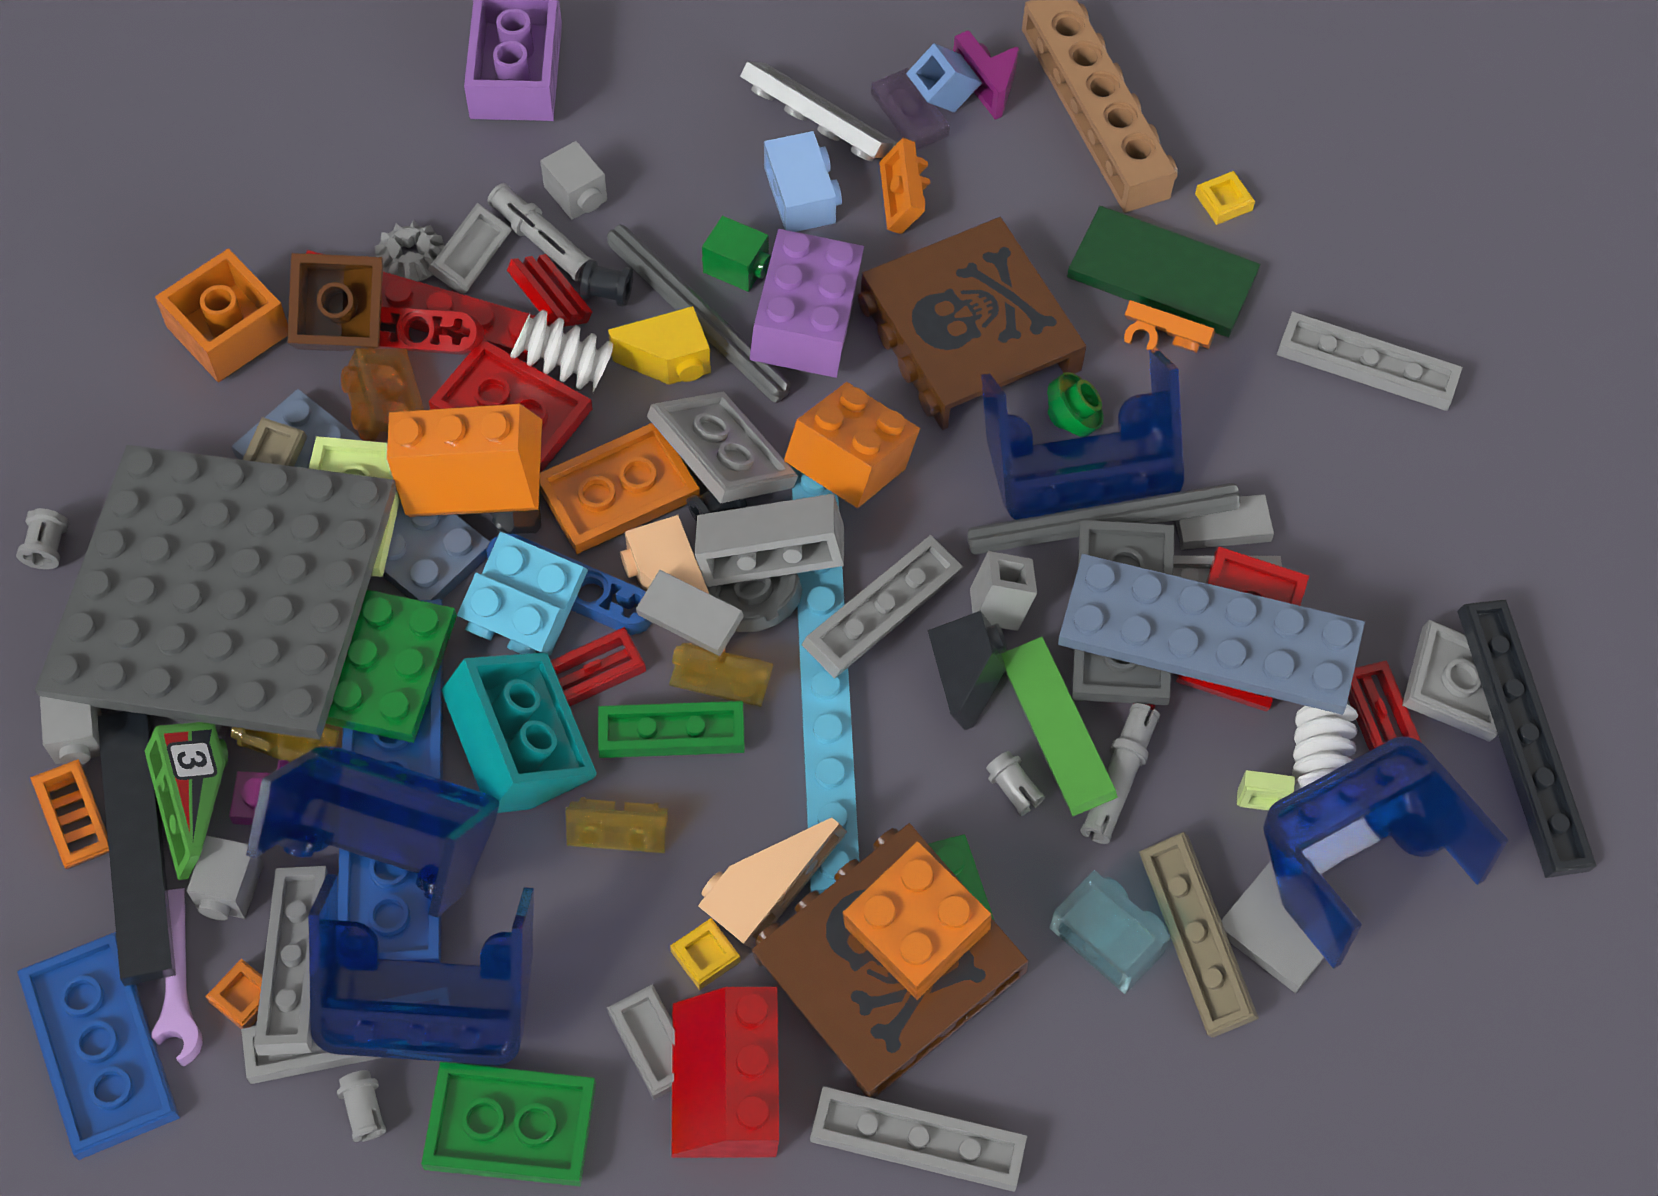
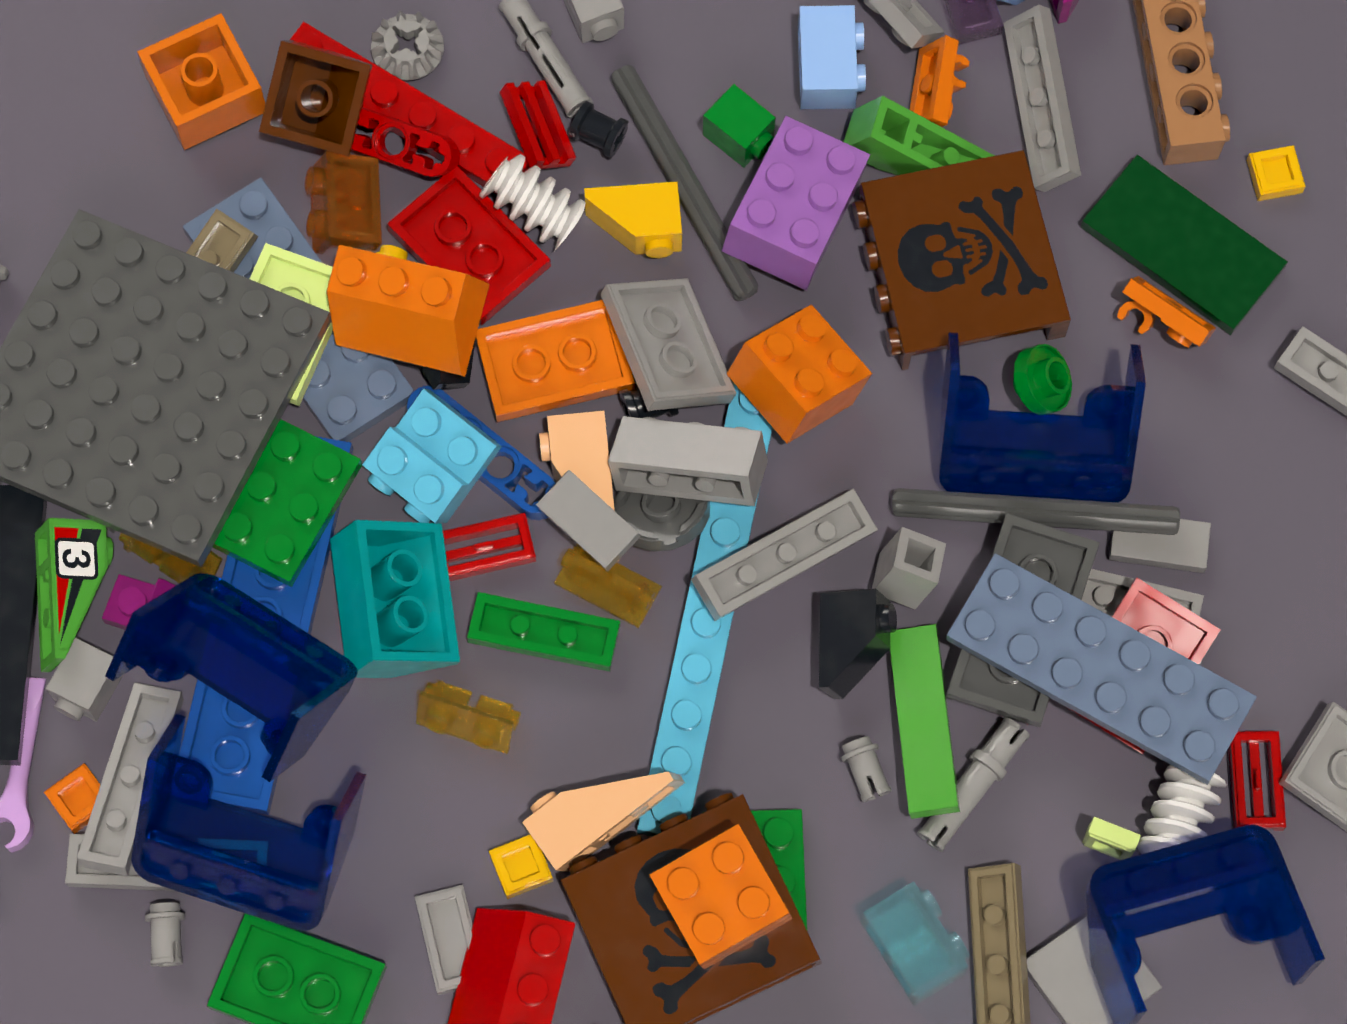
camera: 15 degrees right, 10 degrees up
light grey tile [427,203,512,295] -> none
none -> bright green slope [844,95,995,175]
none -> light grey plate [1003,5,1081,192]

